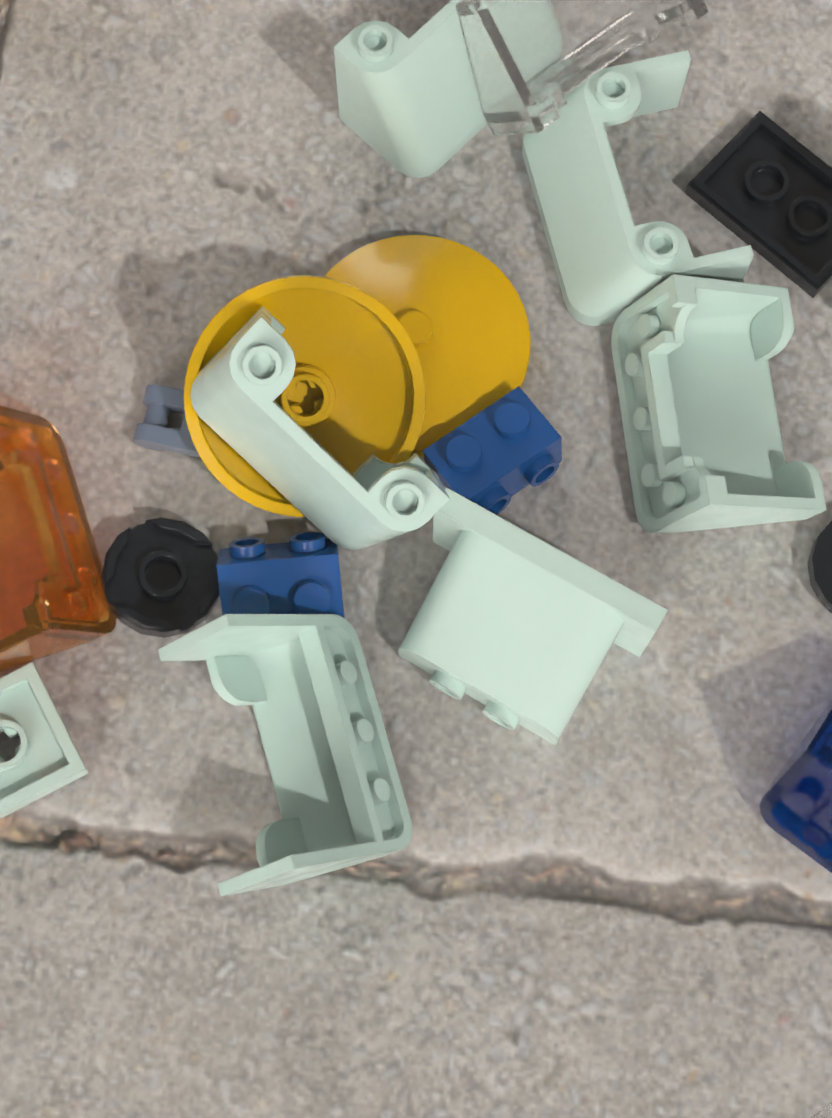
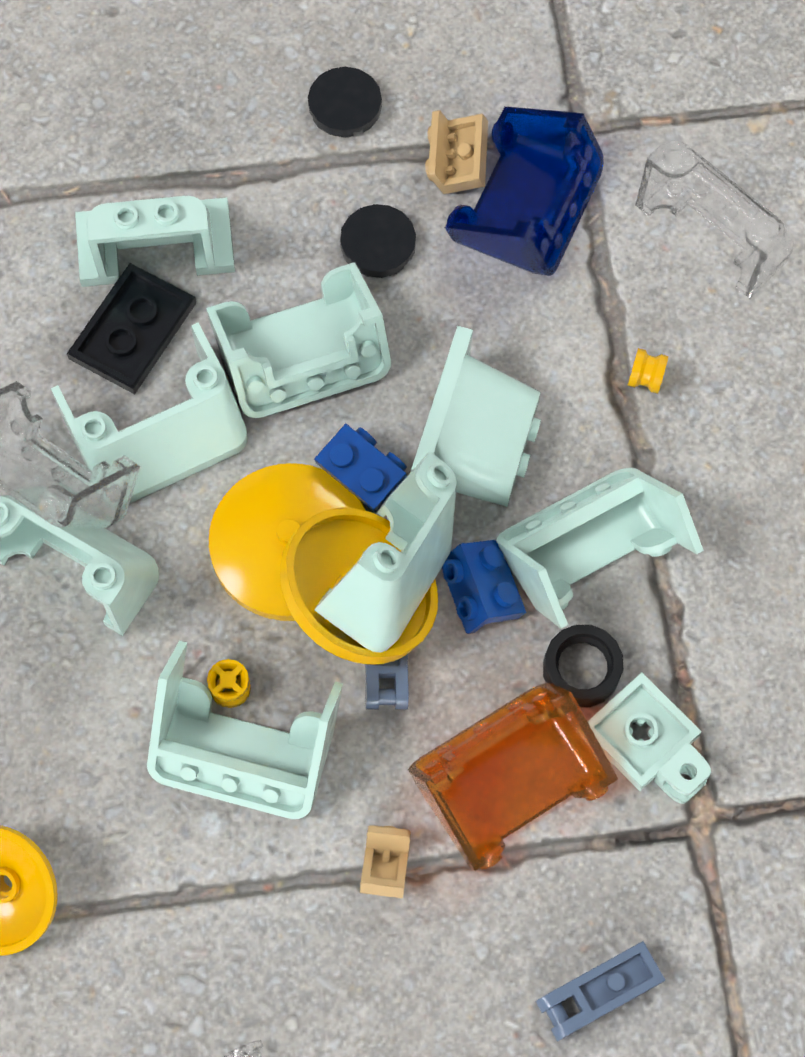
camera: 105 degrees left, 5 degrees down
black tile [101,517,220,638] -> none
none -> light aqua windscreen [147,641,343,819]
none -> yellow wheel [207,659,251,708]
none -> black tyre [543,625,624,708]
none -> yellow wheel [627,348,669,394]

